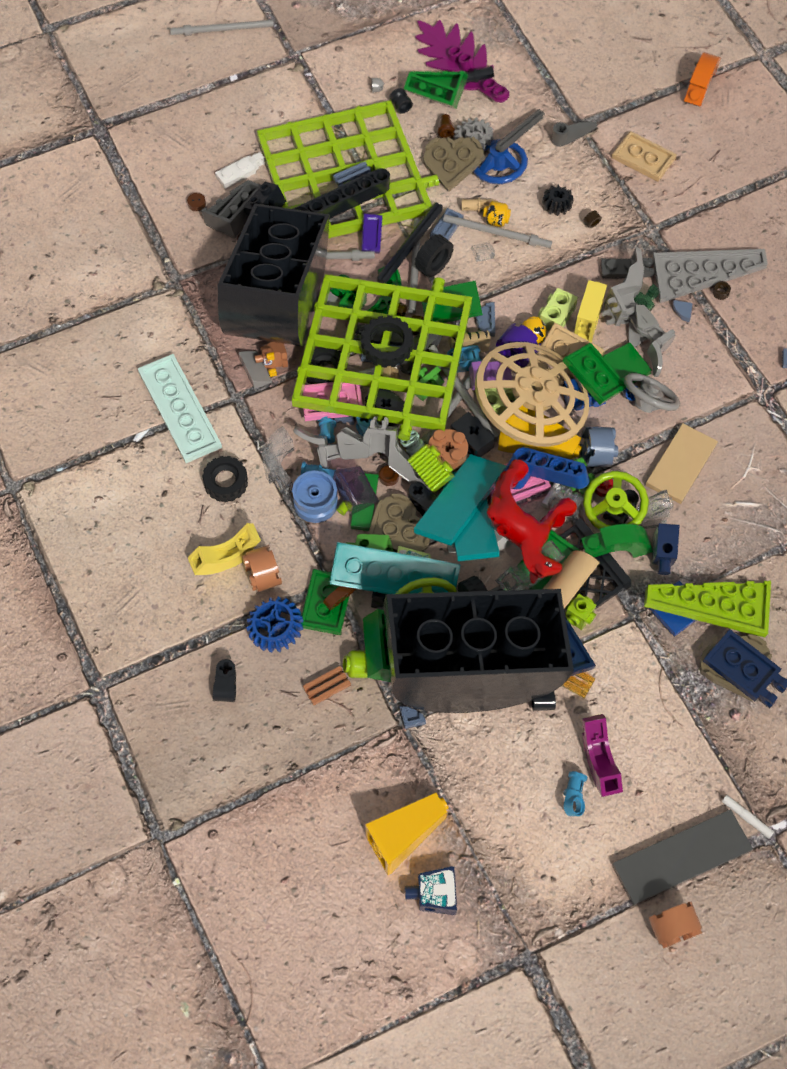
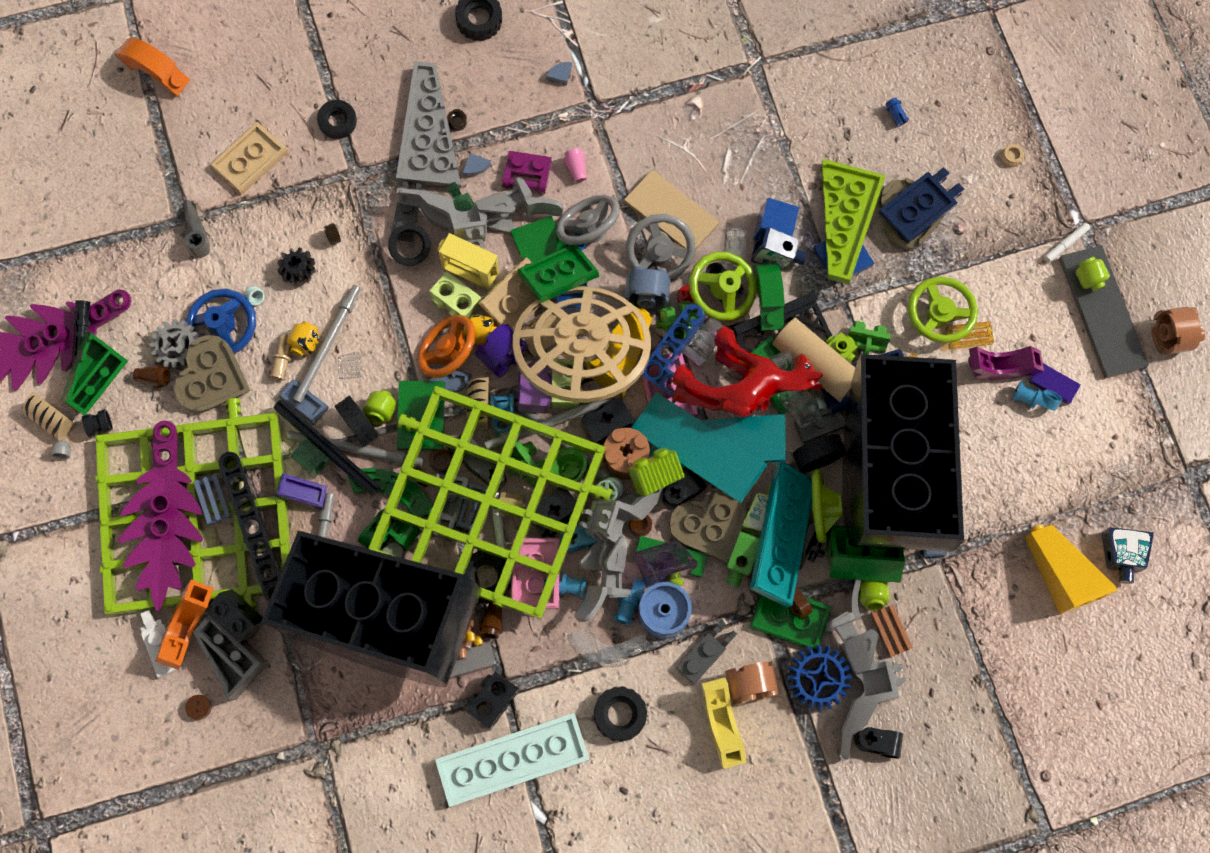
camera: 85 degrees left, 10 degrees up
black tyre [361,315,413,368] -> none
dark grey axle [495,109,545,152] -> none
none -> tan brick [23,392,76,441]
none -> magenta plant [118,421,204,611]
none -> orange arch [155,580,214,670]
none -> light aqua hinge [244,286,265,305]
none -> clear green panel [291,439,330,479]
none -> black tyre [317,100,357,139]
none -> lime head [363,390,397,425]
none -> black tyre [388,224,431,266]
none -> orange piece [418,315,476,378]
none -> black brick [466,671,519,730]
none -> reddish brown cone [479,602,502,639]
none -> magenta plate [502,151,552,194]
none -> bright green helmet [551,447,587,483]
none -> bright pink cone [564,148,587,183]
none -> light grey piece [625,214,696,280]
none -> dark grey hinge [676,621,737,684]
none -> blue head [753,198,799,240]
none -> light grey piece [825,579,906,761]
none -> bright green hips [848,321,891,354]
none -> lime piece [907,276,979,344]
none -> clear yellow tile [945,321,994,349]
none -> dark purple tile [1029,363,1081,405]
none -> lime head [1075,257,1110,292]

